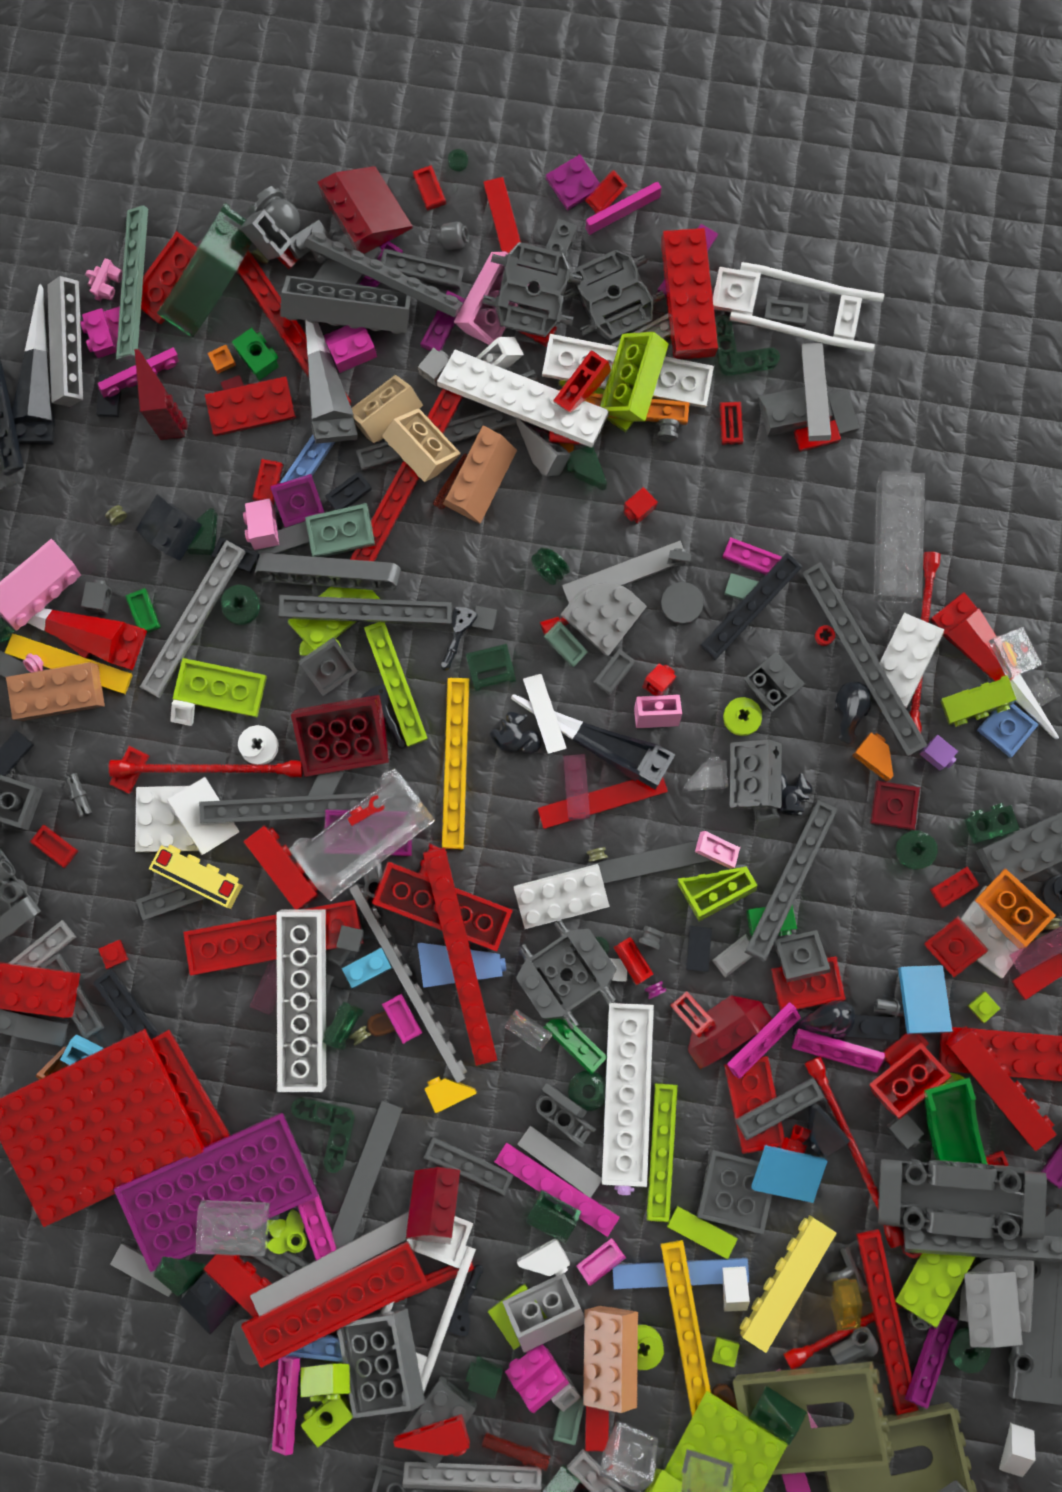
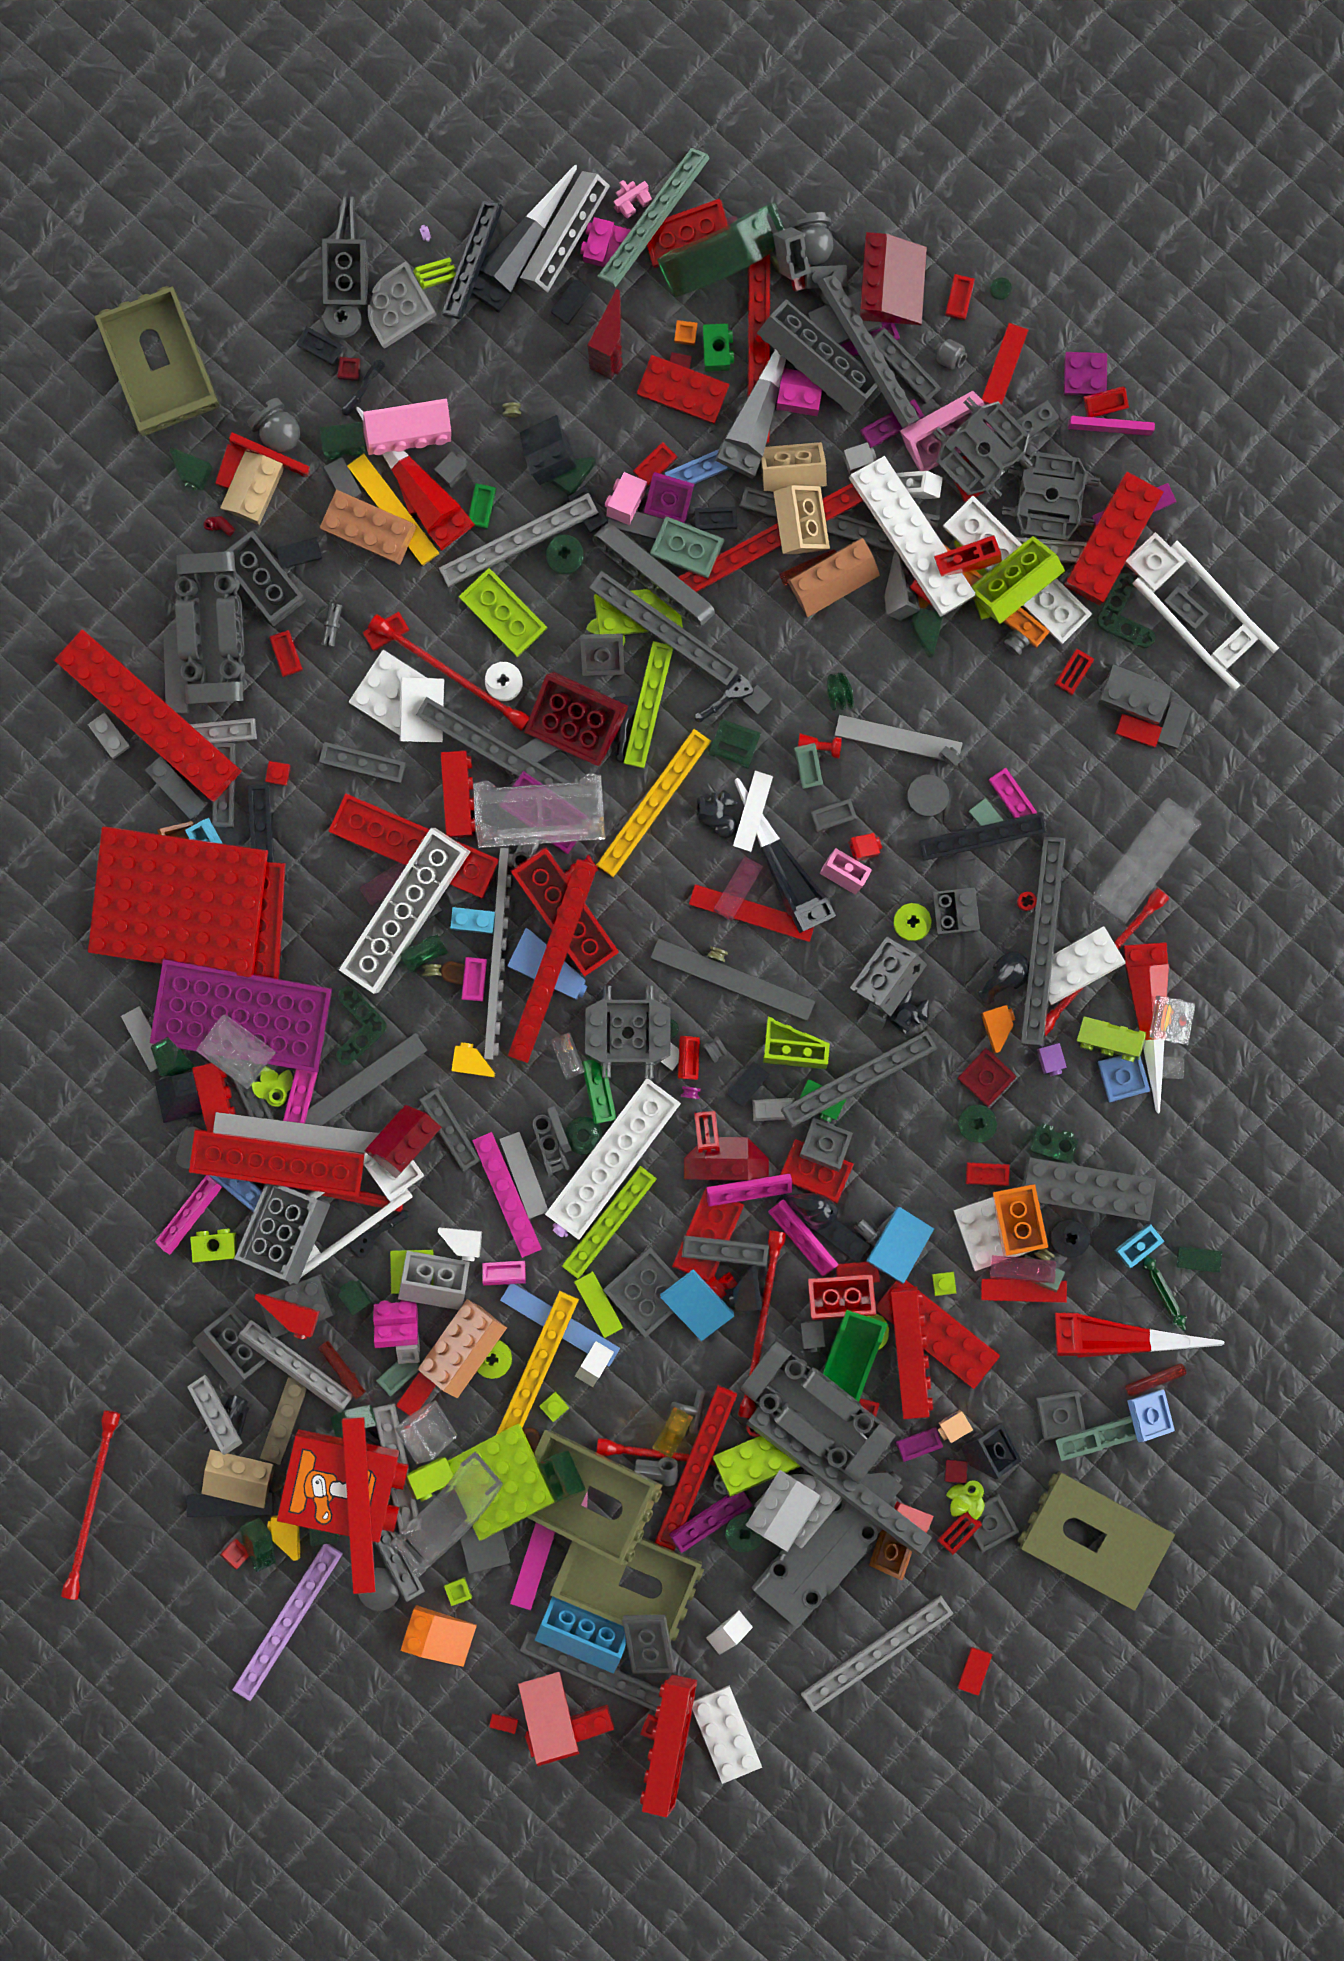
camera: 30 degrees right, 5 degrees up
bright pink plate [23,654,43,673] -> none
dark pink plate [97,347,179,397] -> none
light yellow brick [149,844,243,909] -> none
white tile [171,700,195,726] -> none
lime brick [301,1364,350,1402] -> none
dark grey tile [337,925,364,952] -> none
red plate [347,795,385,826] -> none
white plate [514,864,609,929] -> none
clear green brick [525,1190,581,1243] -> none
light grey plate [561,583,647,656] -> none
red brick [624,487,658,524] -> none
clear slope [683,757,728,792] -> none
bright pink plate [695,831,740,869] -> none
light yellow brick [740,1215,837,1353] -> none
light grey tile [801,343,831,441] -> none
red tile [924,916,988,977] -> none

